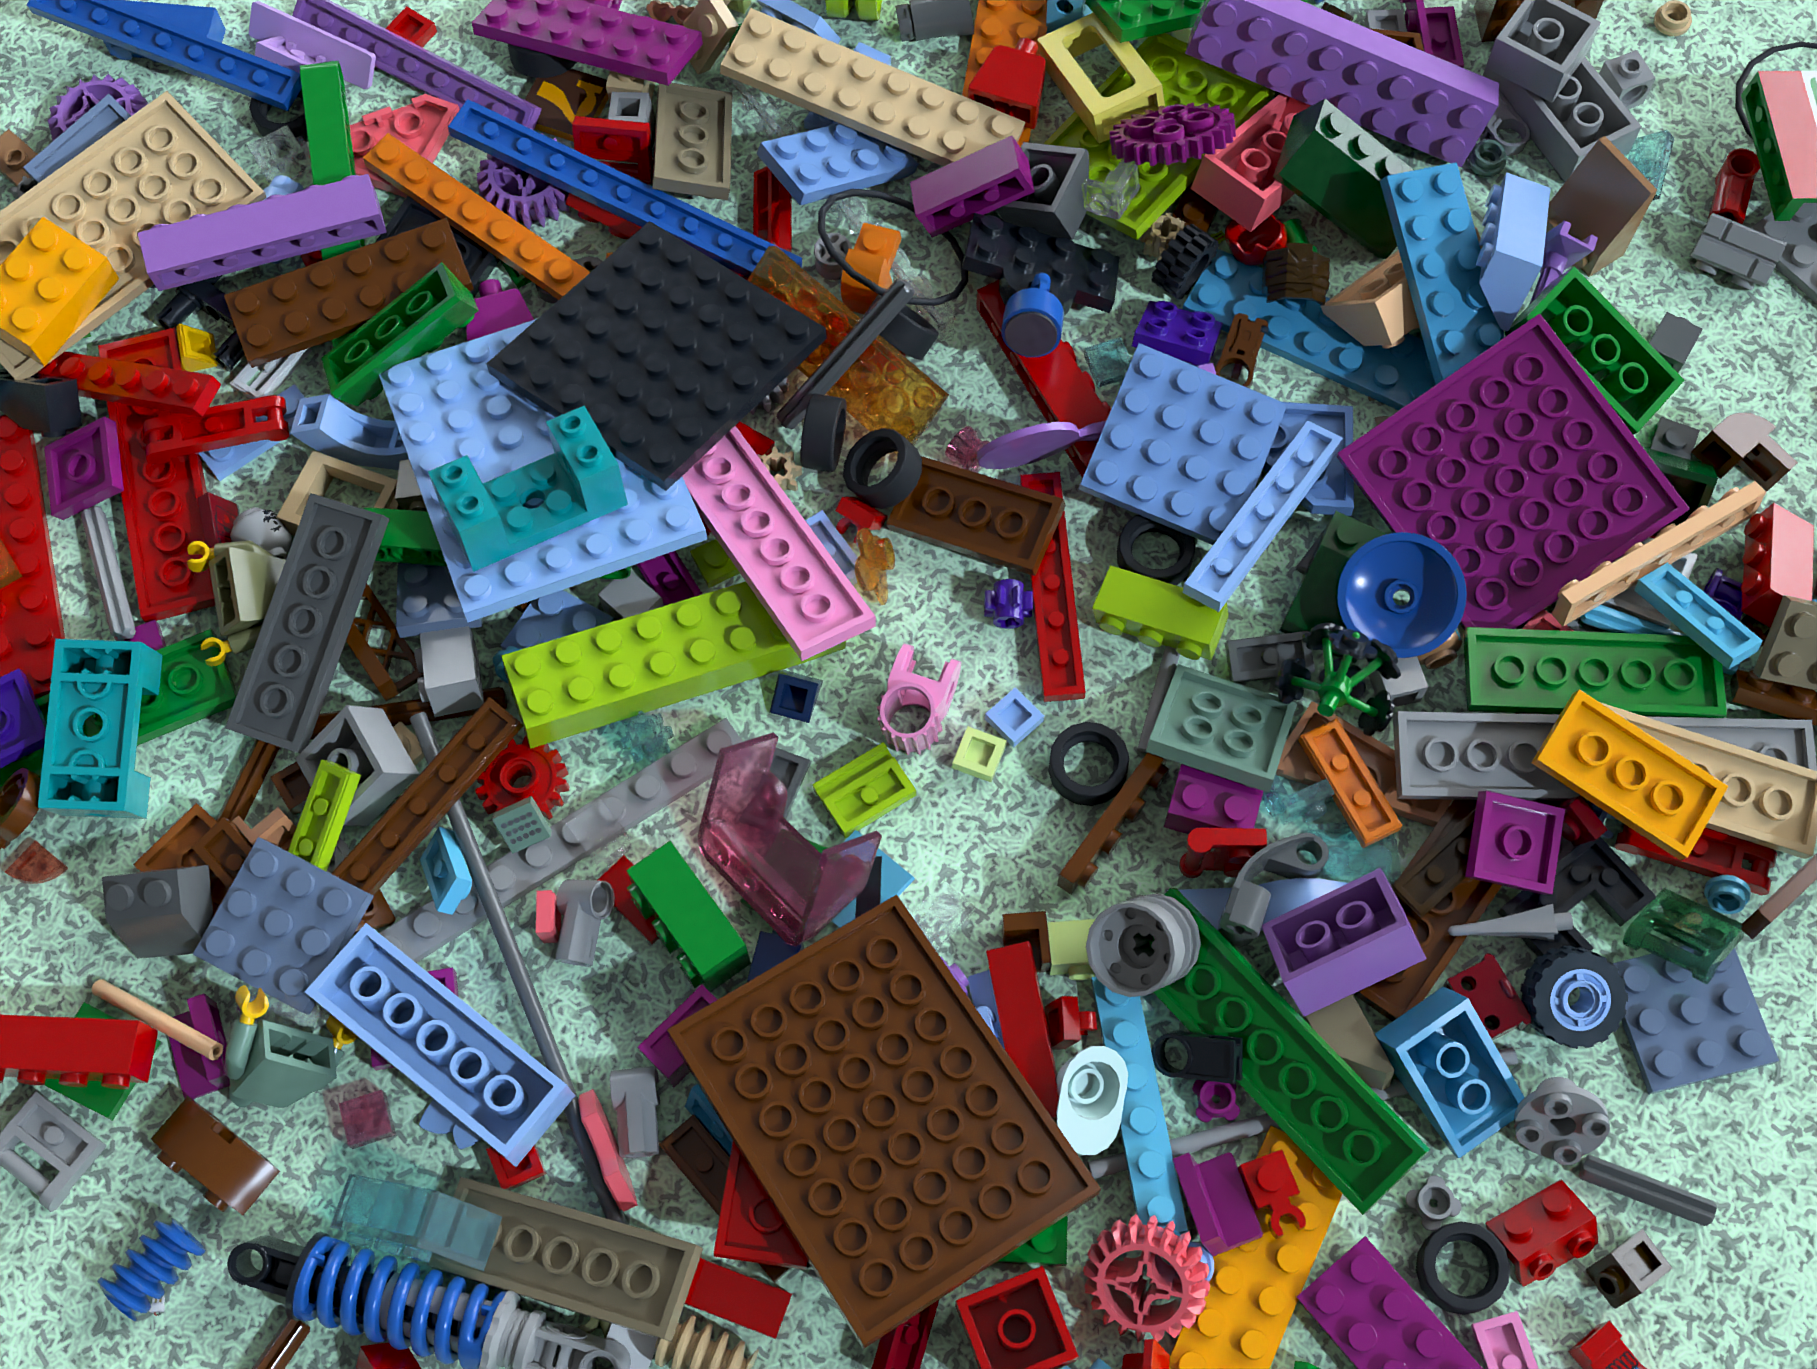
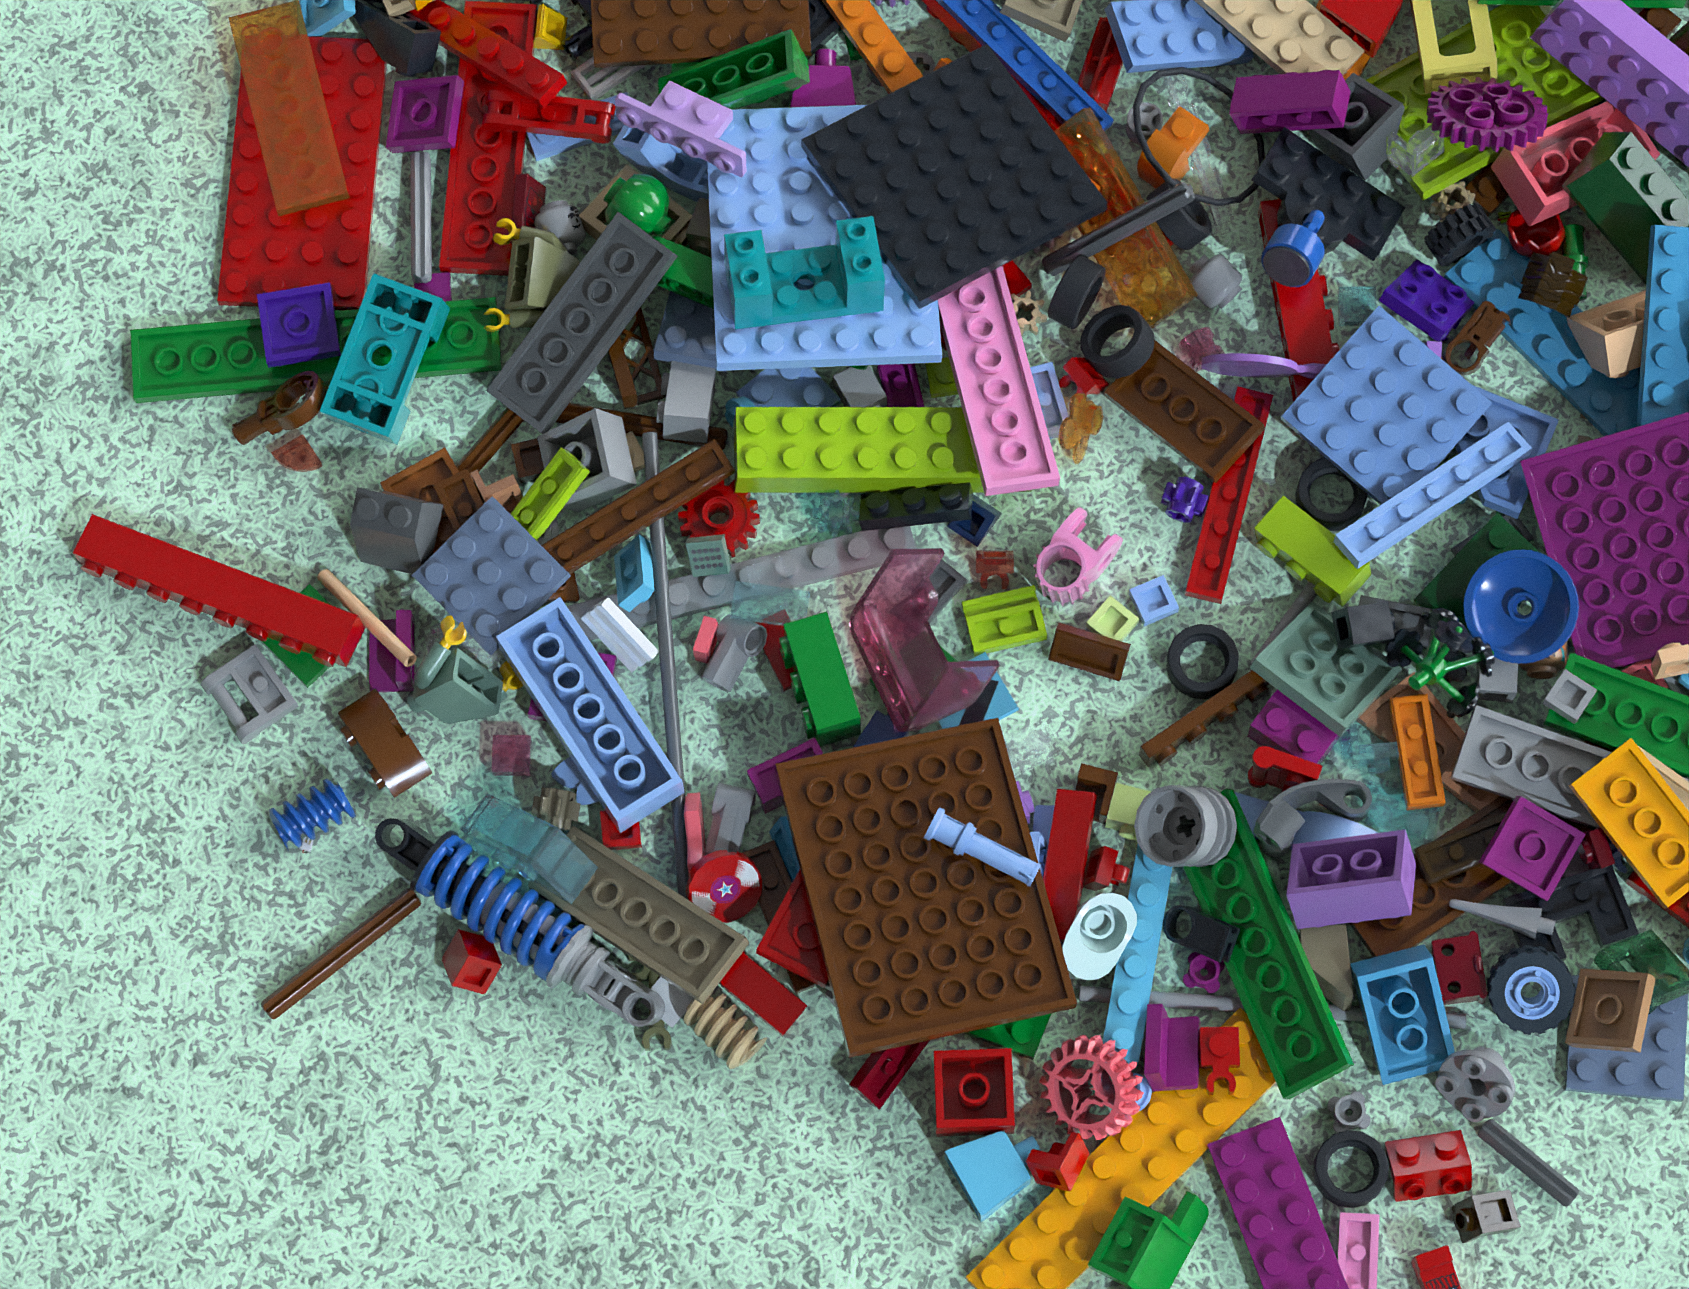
camera: 20 degrees right, 5 degrees up
none -> dark tan gear [531,787,581,830]
none -> white tile [581,597,659,673]
none -> green plant [603,174,671,237]
none -> lavender bracket [615,81,747,177]
none -> red tile [685,850,762,923]
none -> clear light blue tile [730,580,810,626]
none -> black plate [858,482,973,531]
none -> light blue pin [924,807,1041,887]
none -> clear red tile [976,550,1014,589]
none -> reddish brown tile [1048,623,1131,682]
none -> light grey head [1188,254,1242,309]
none -> black brick [1331,601,1395,649]
none -> light grey plate [1542,669,1597,724]
none -> medium nougat plate [1565,969,1656,1053]

